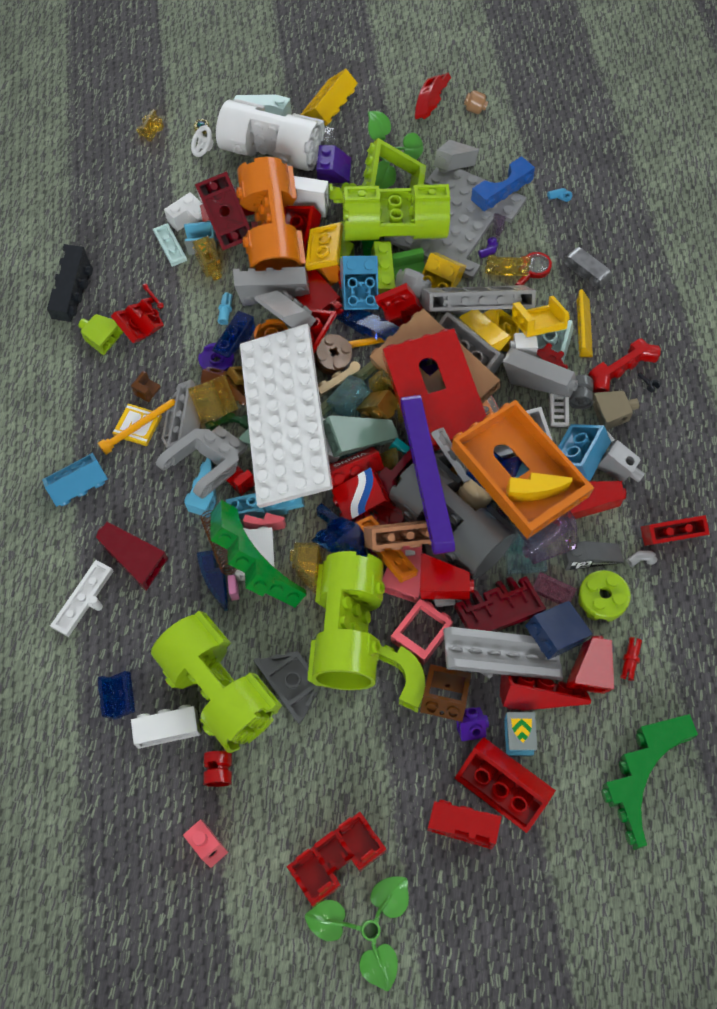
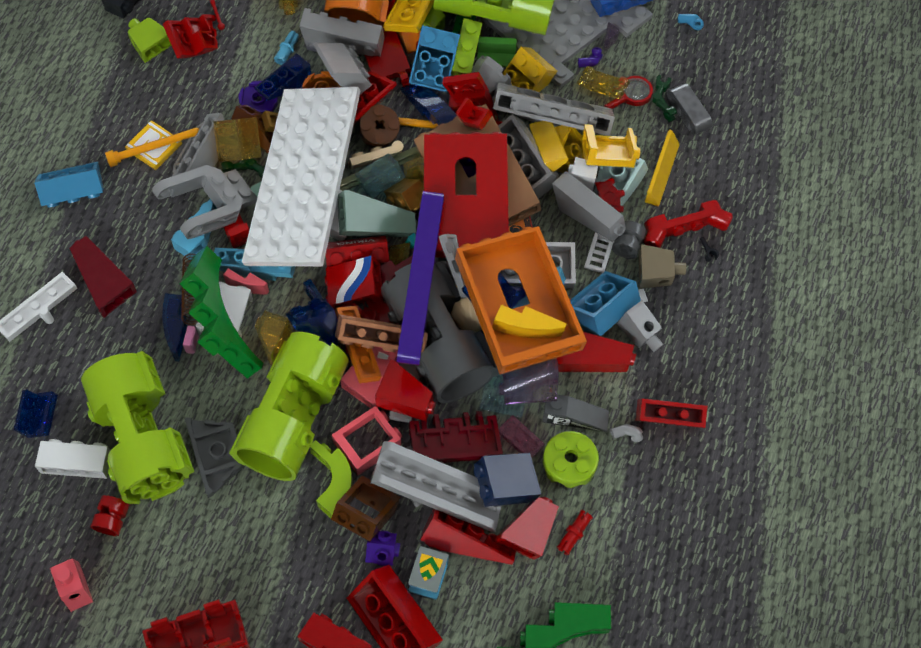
camera: 10 degrees right, 0 degrees up
reddish brown panel [131,371,161,402] -> none
none -> red bracket [456,98,493,130]
none -> dark green piece [652,75,677,123]

